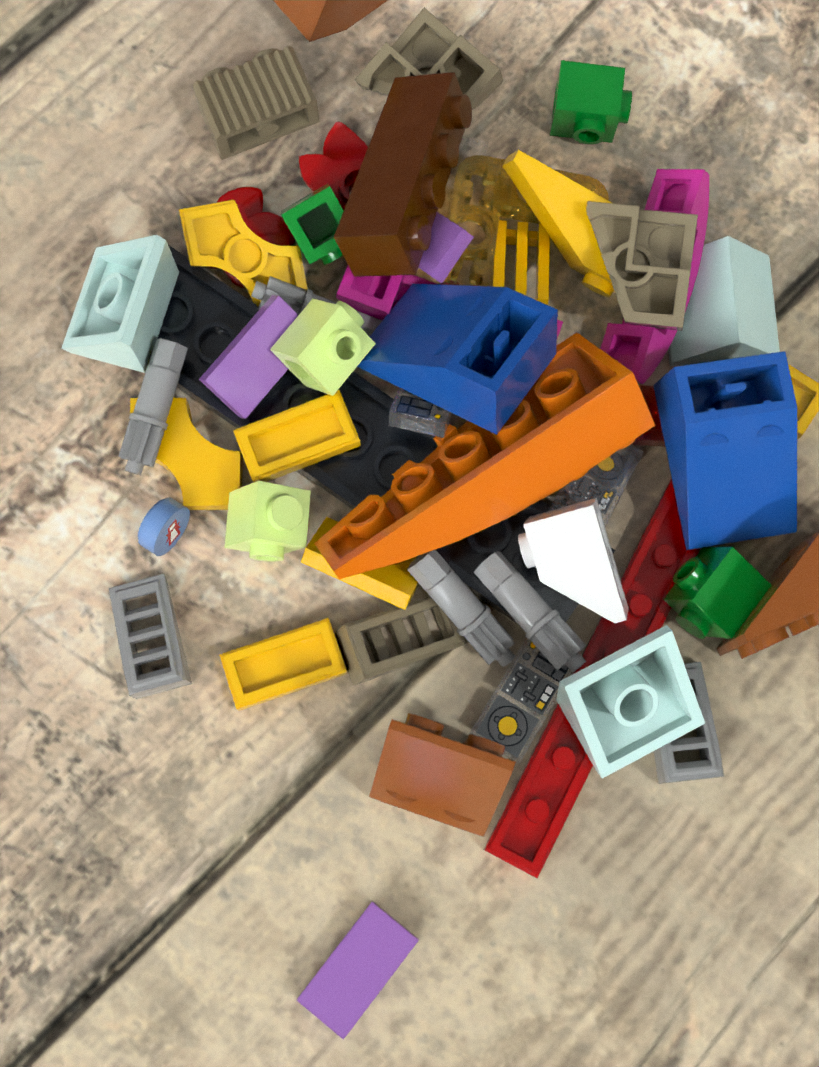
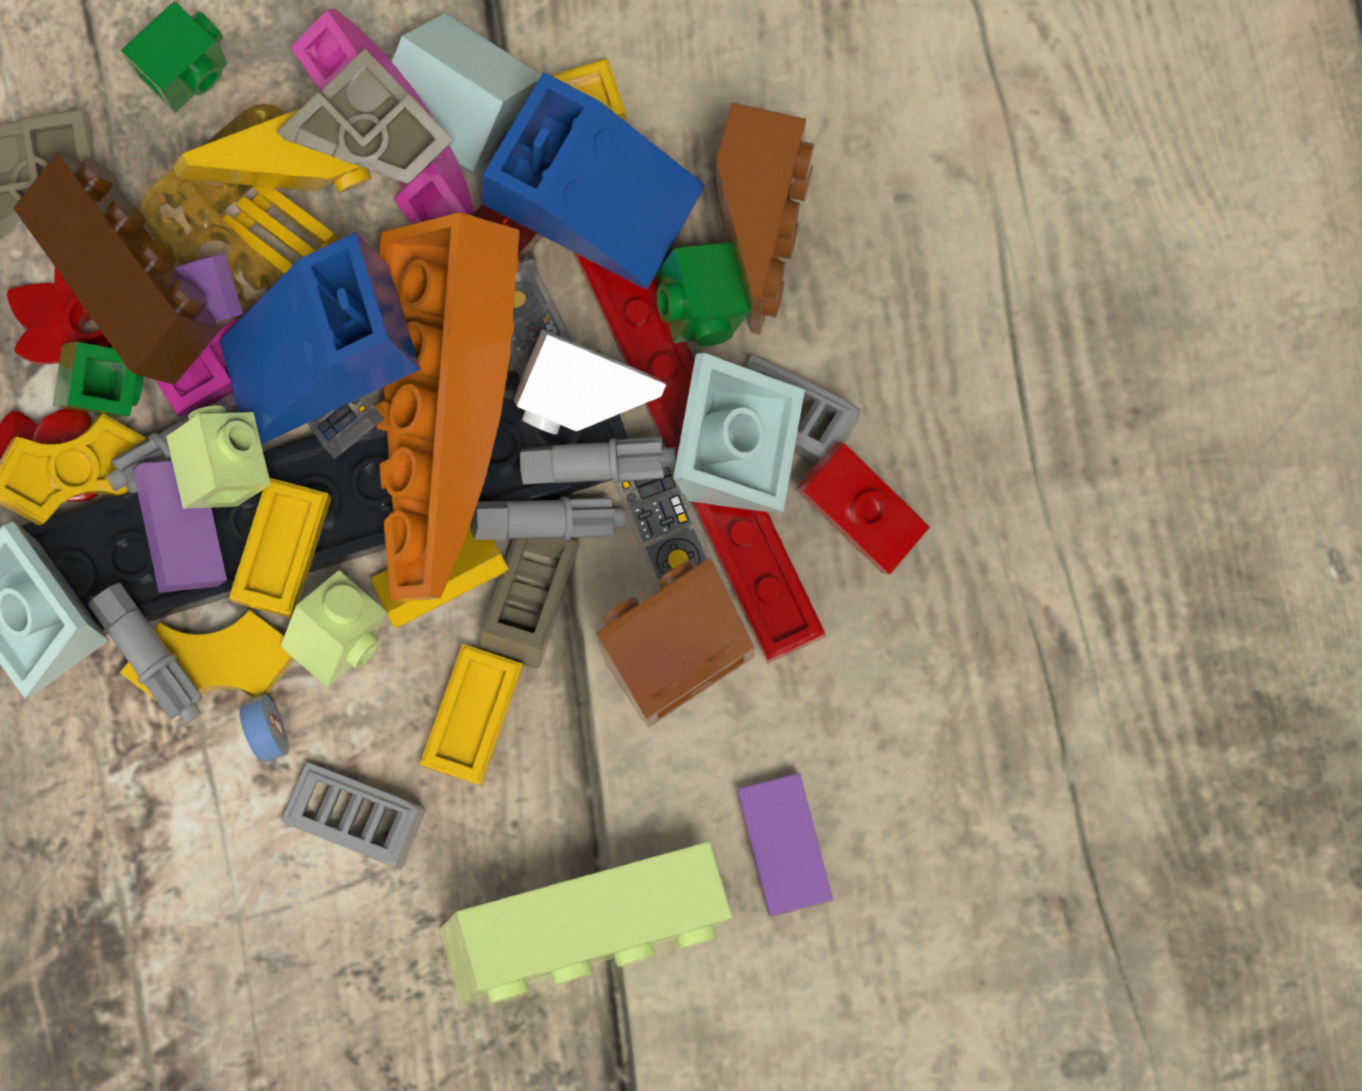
camera: 45 degrees left, 0 degrees up
none -> yellowish green wedge [440,841,732,1005]
none -> red plate [796,441,930,575]

